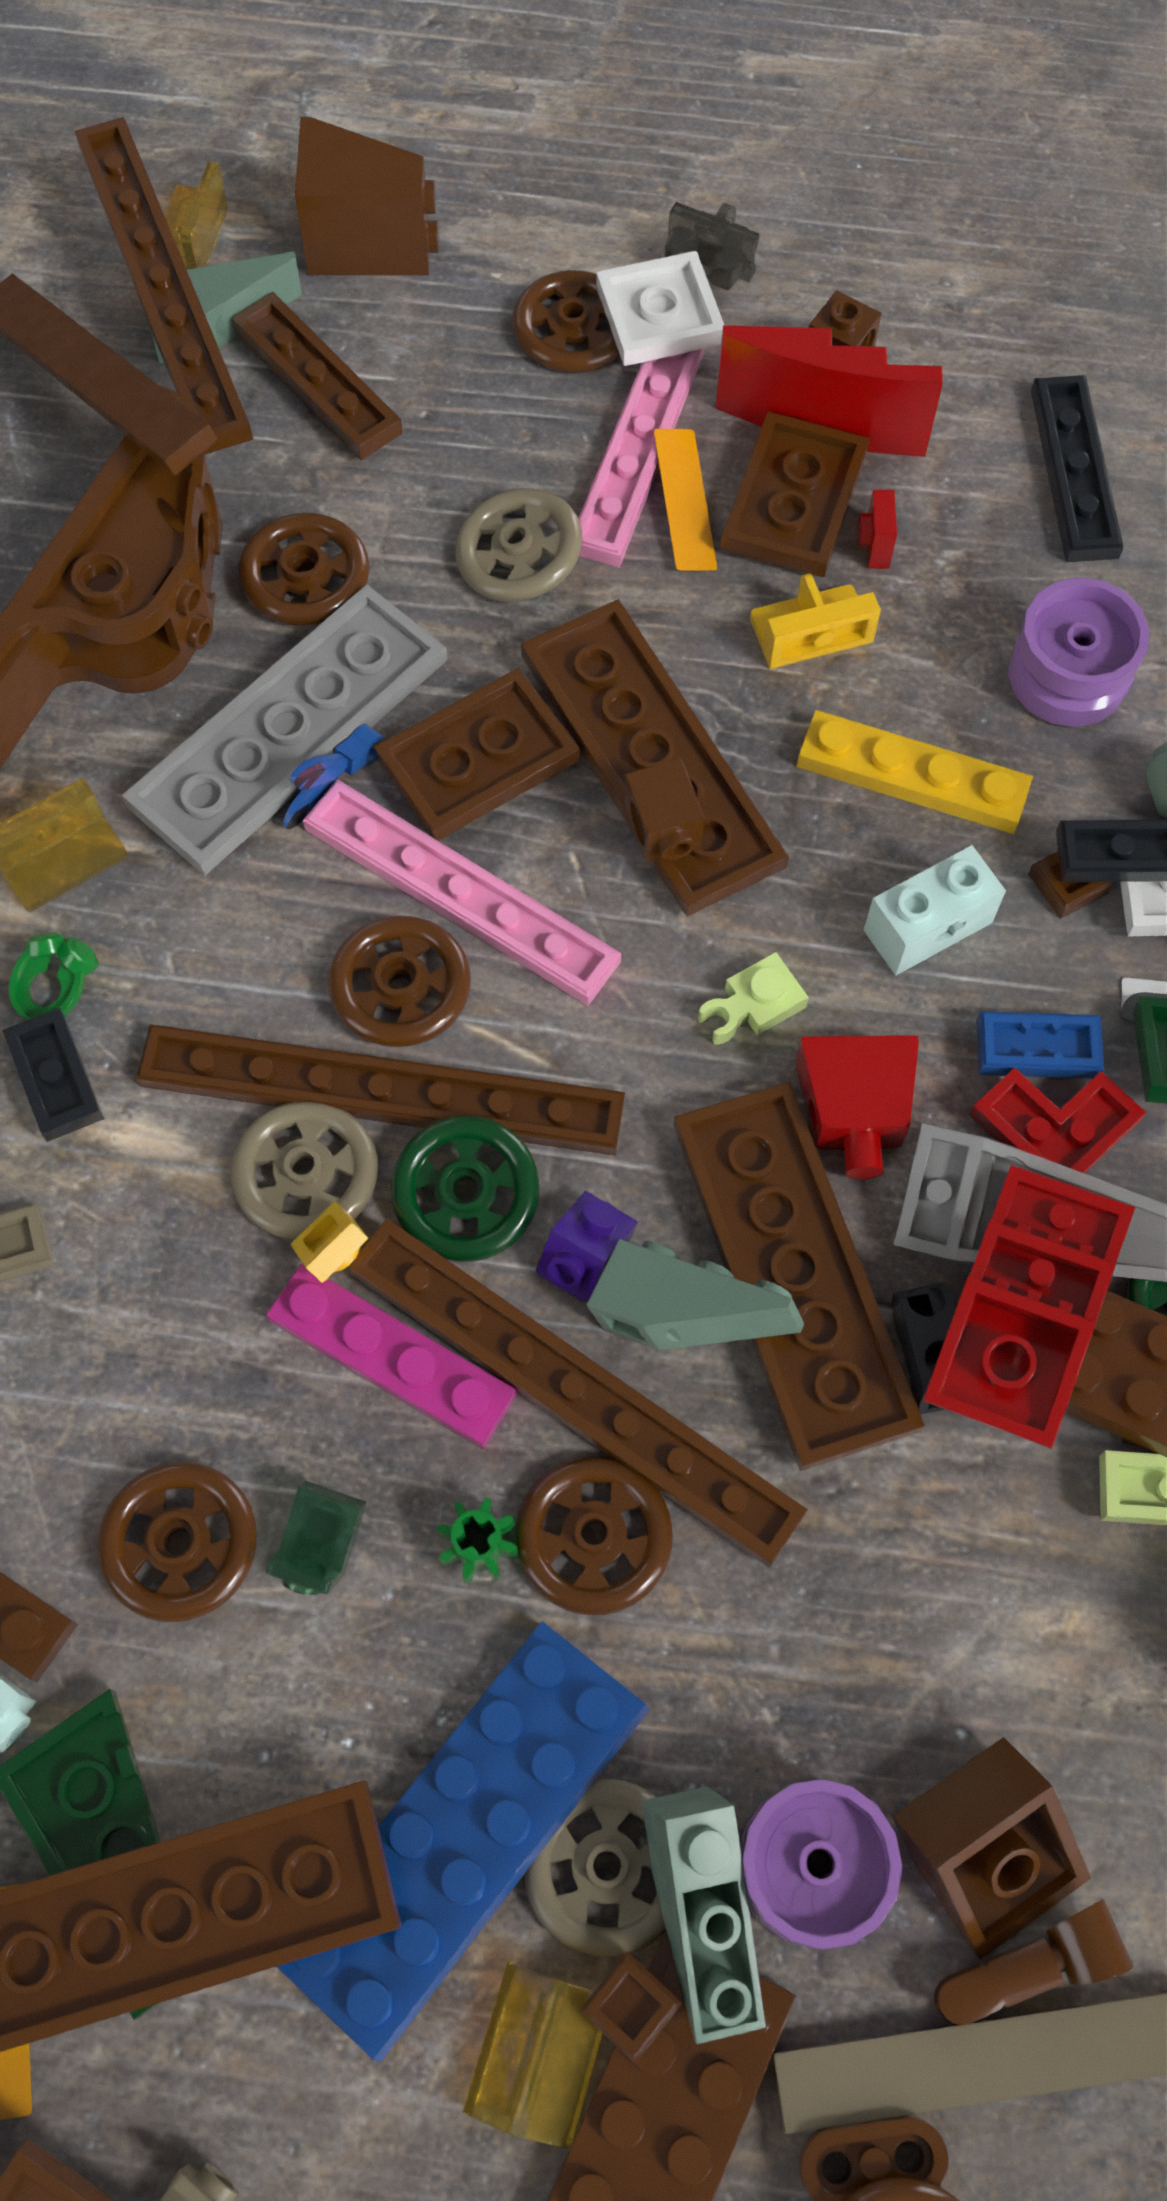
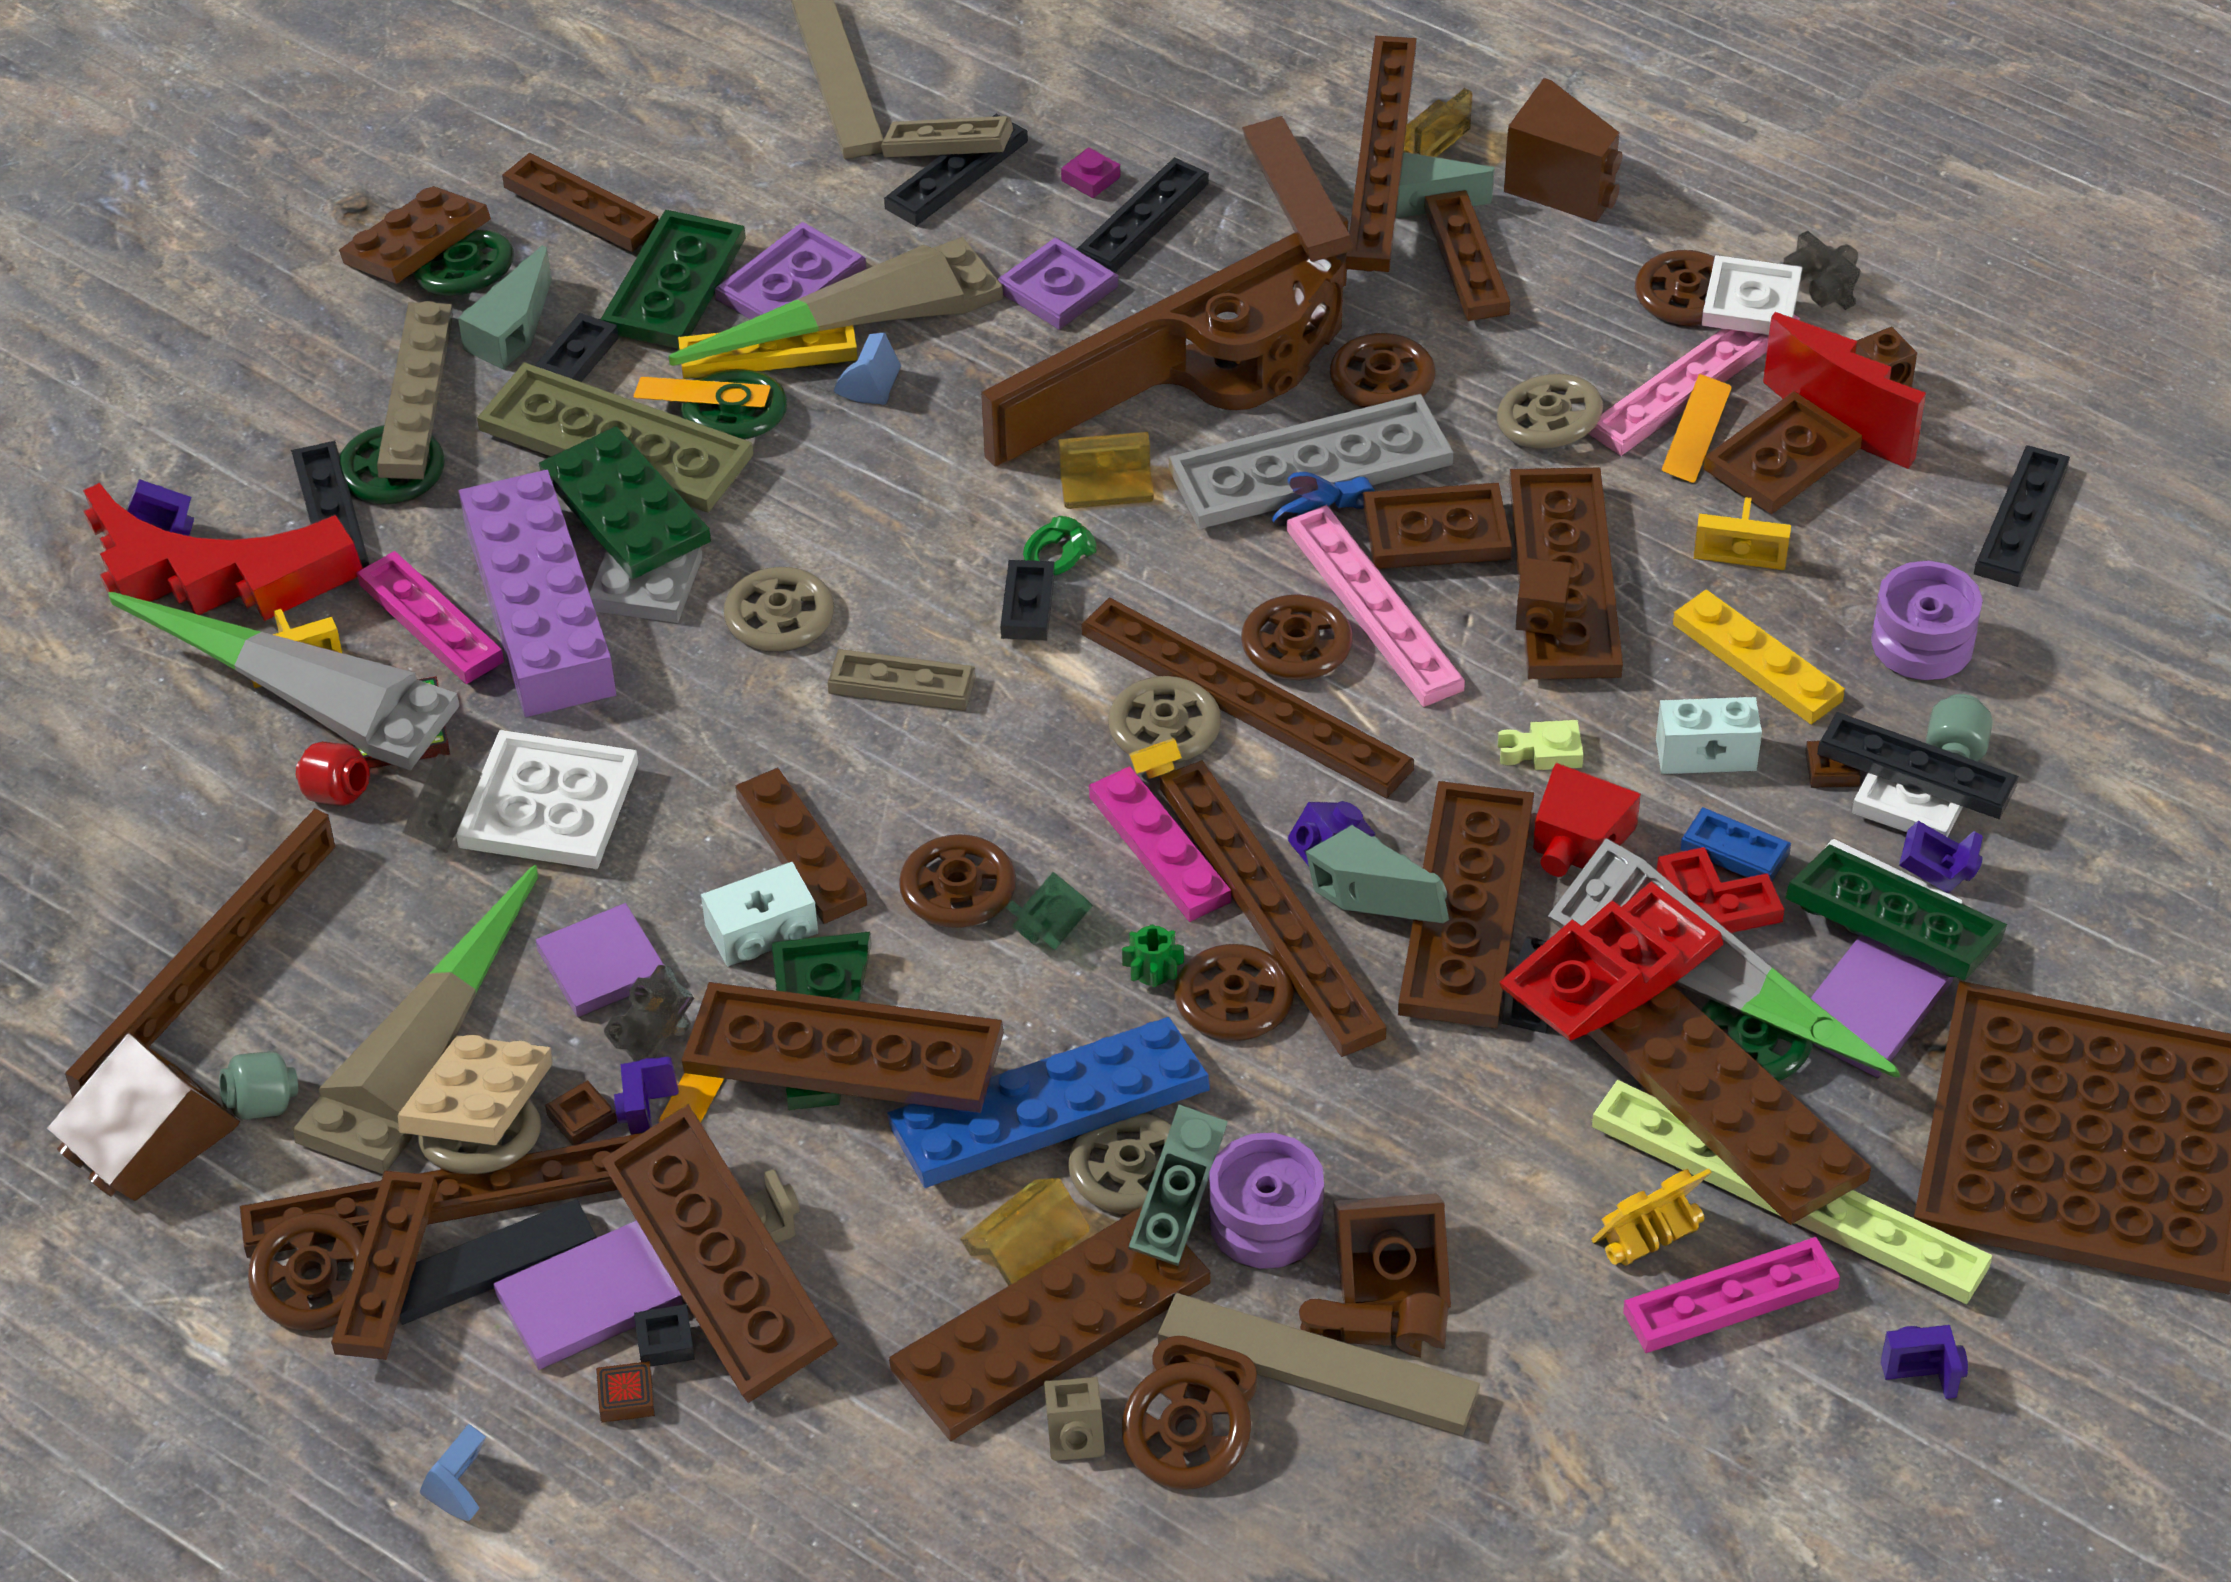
camera: 30 degrees right, 20 degrees down
dark green plate [391,1115,540,1262] -> none
reddish brown tile [580,1951,683,2064] -> none
red plate [857,490,897,569] -> none

